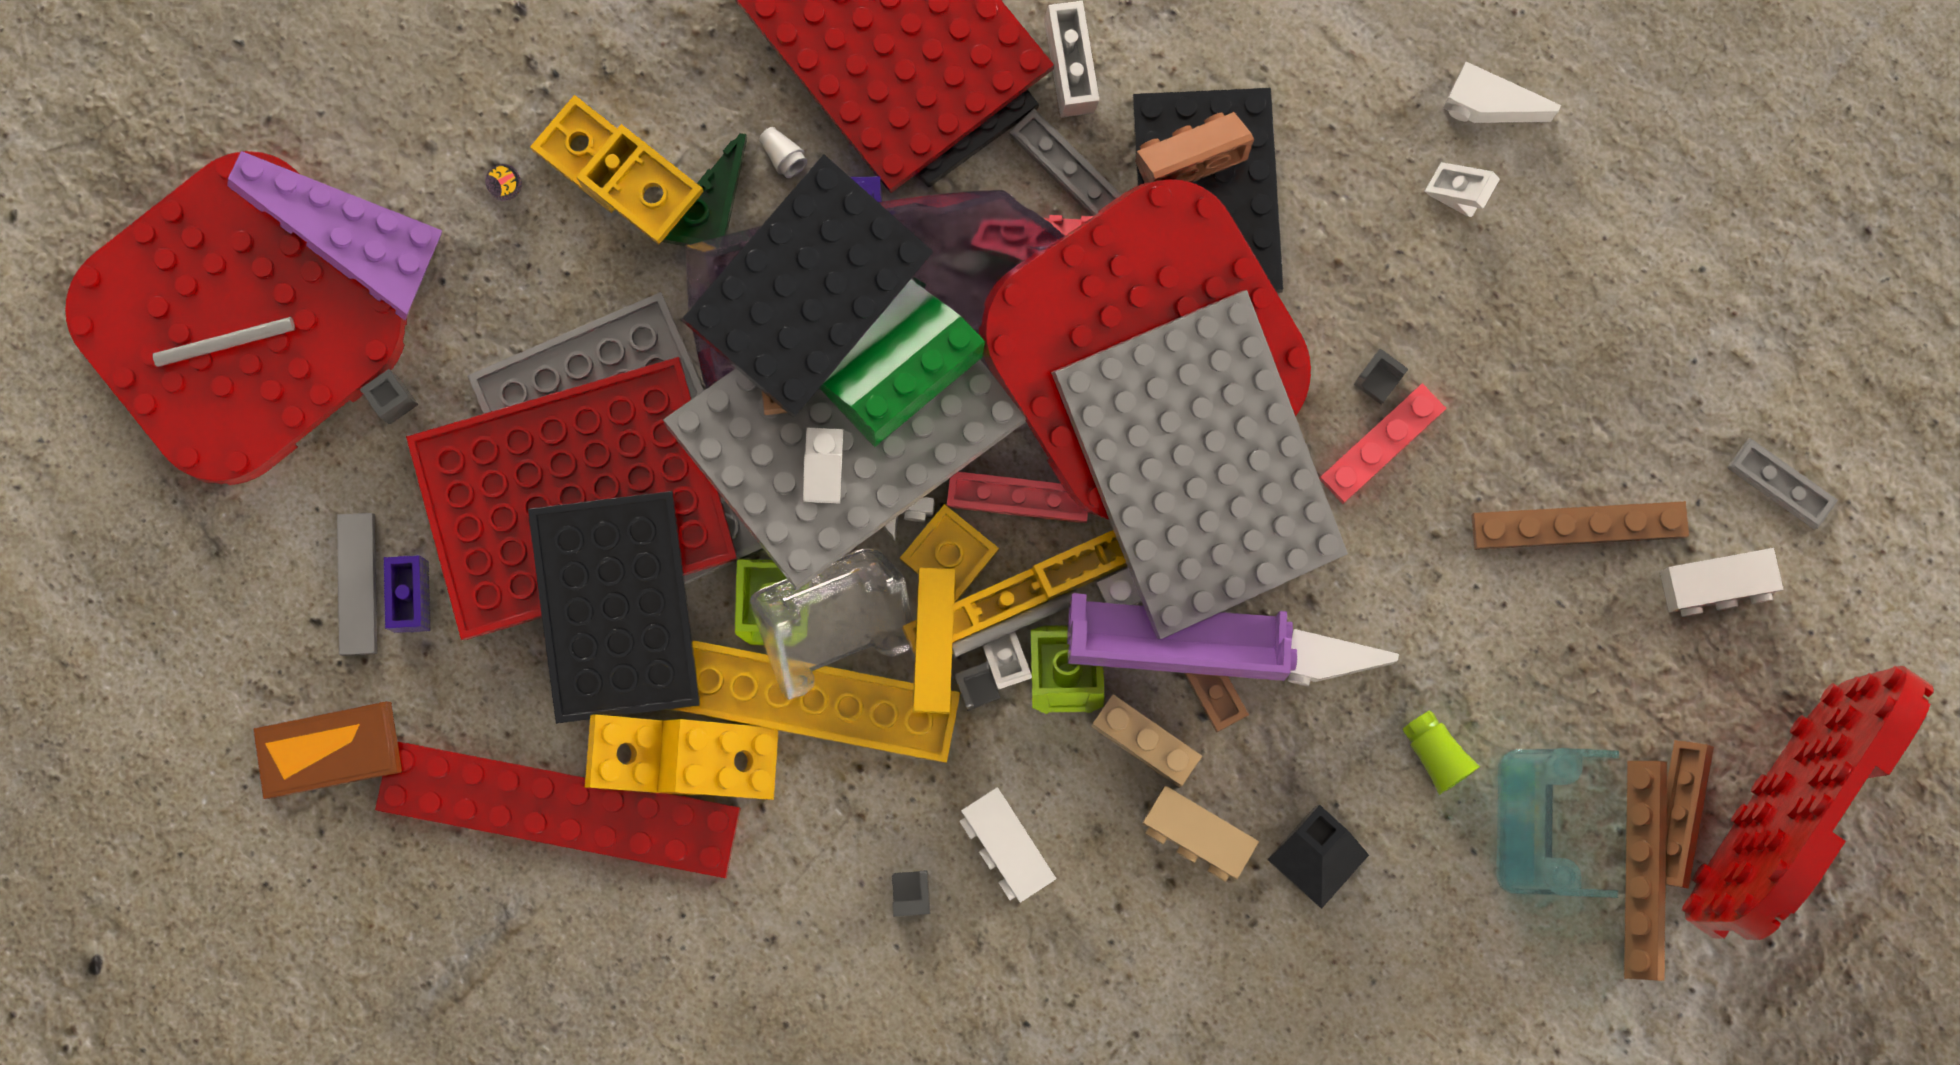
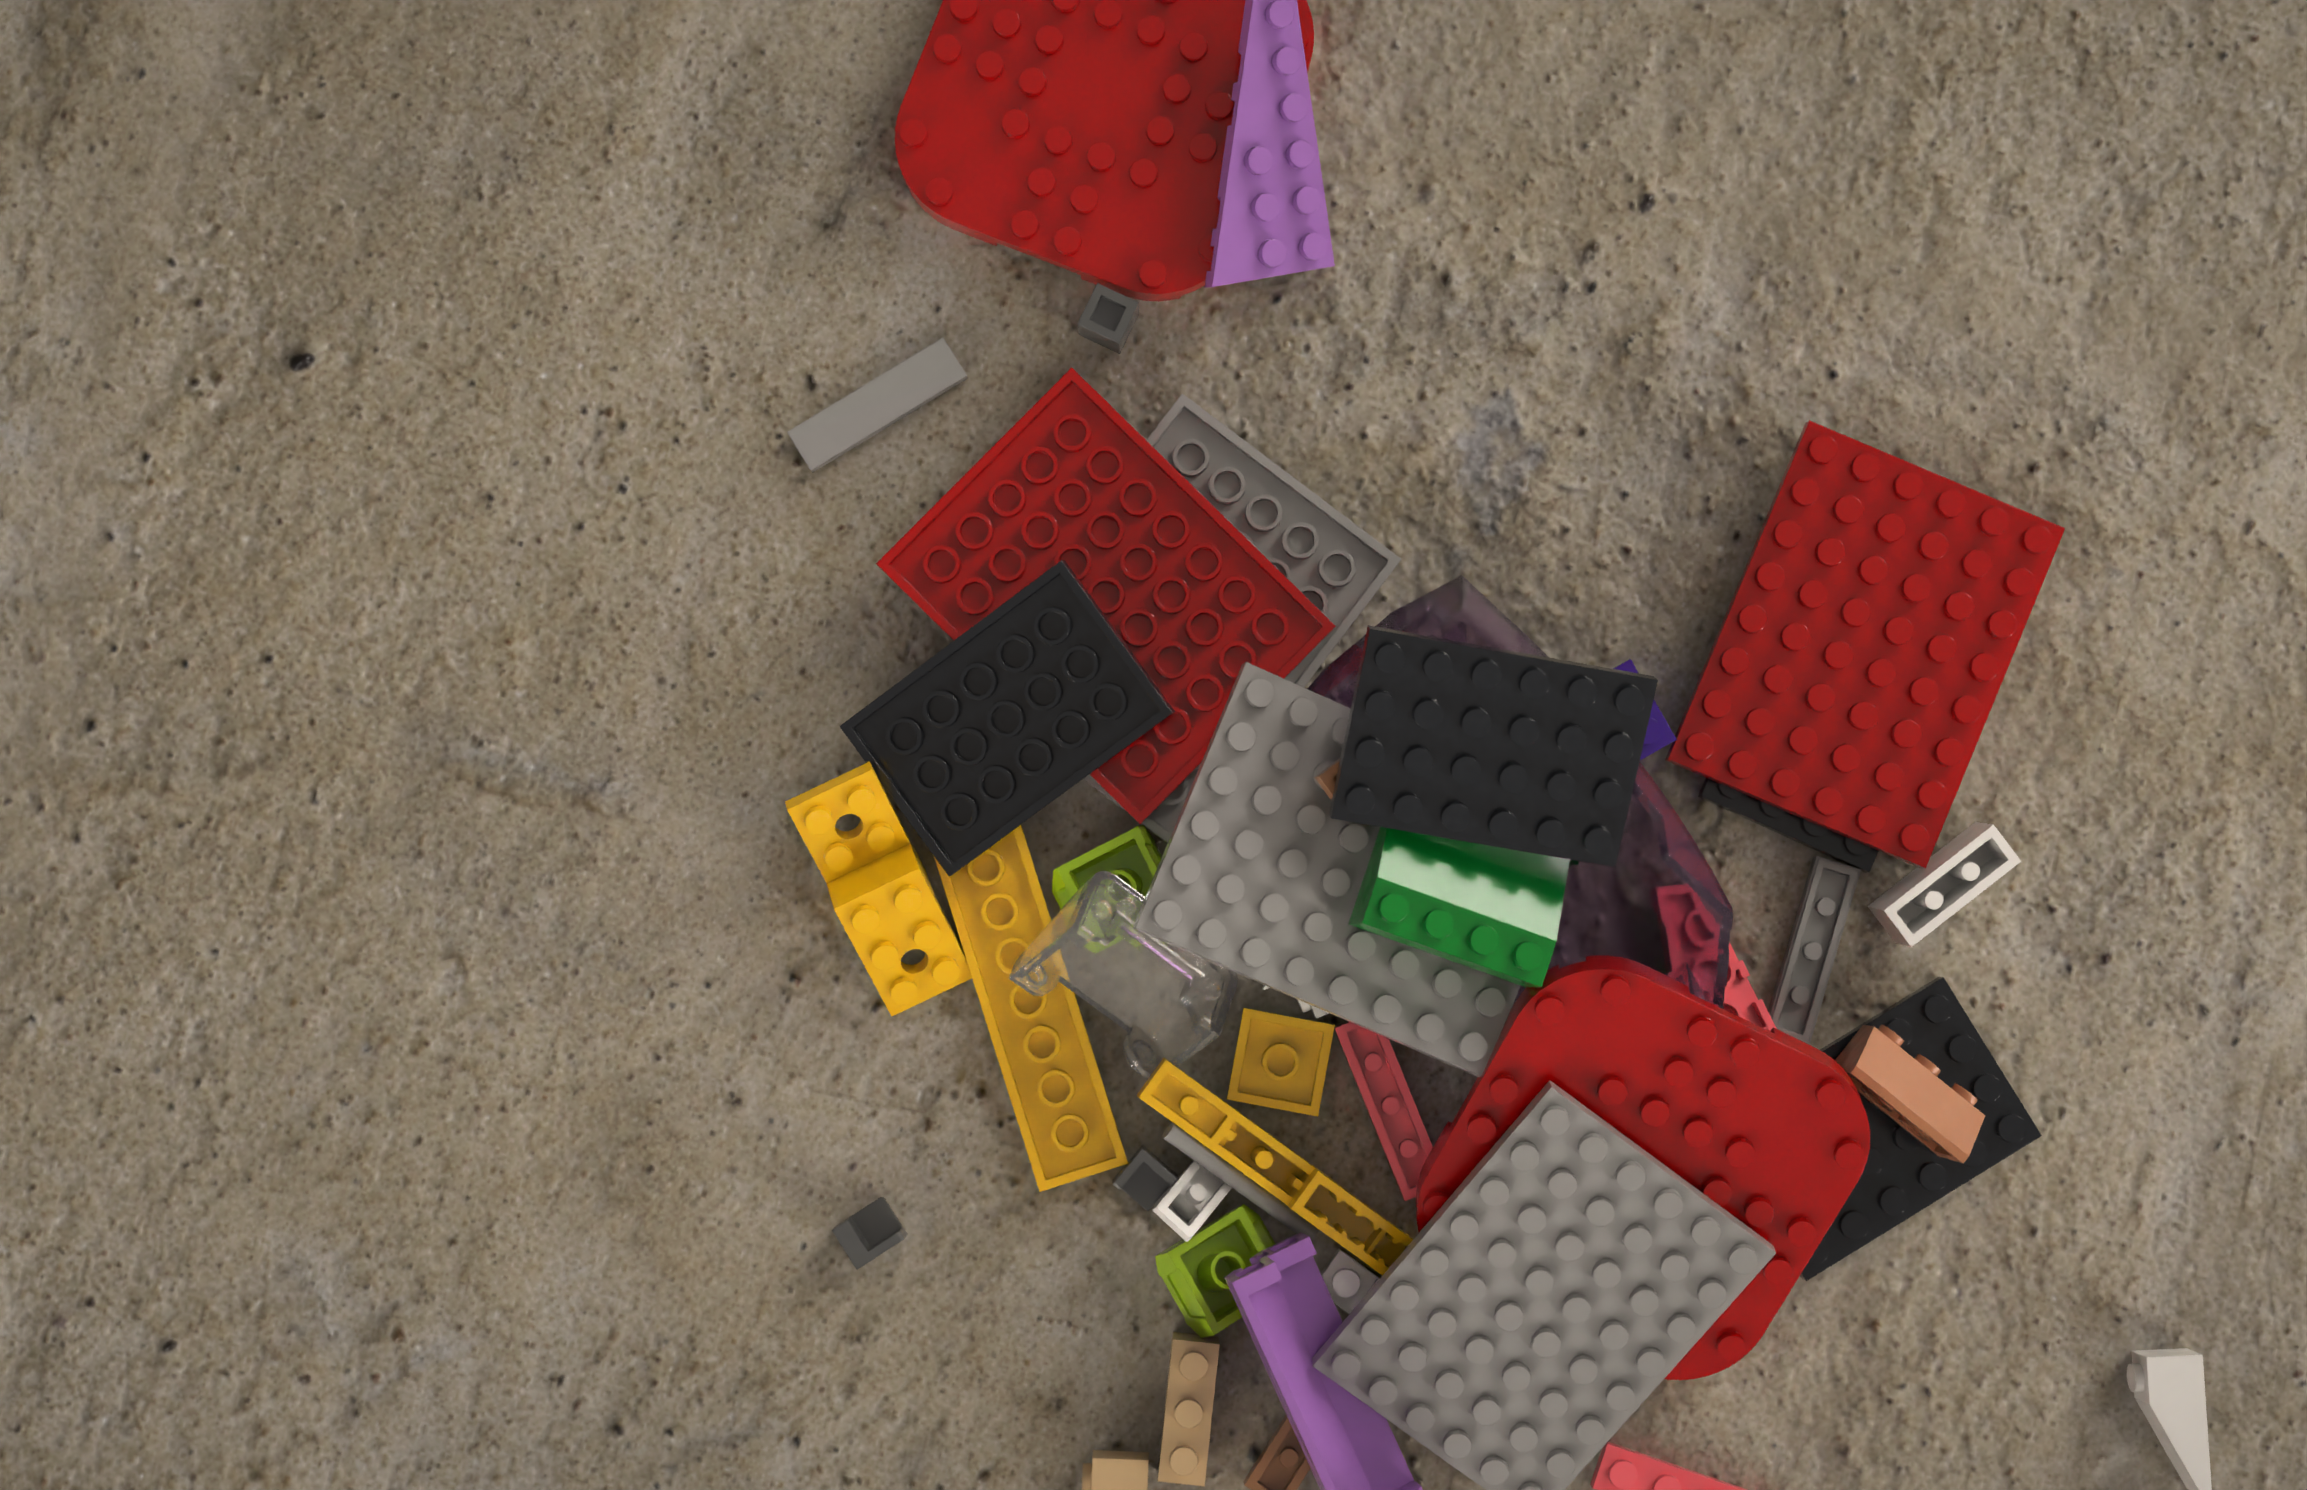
camera: 55 degrees right, 5 degrees up
light grey bar [153,317,295,367] -> none
dark orange tile [253,701,402,799] -> none
red plate [375,741,741,879] -> none
dark purple brick [384,555,430,633] -> none
tile [485,164,522,201] -> none
yellow bracket [530,95,704,245] -> none
dark green wing [662,133,747,253] -> none
white cone [759,127,807,178] -> none
white slope [803,428,843,504] -> none
yellow tile [913,568,955,714] -> none
white brick [959,787,1056,903] -> none
dark grey panel [1354,348,1408,405] -> none
white slope [1425,162,1500,217] -> none

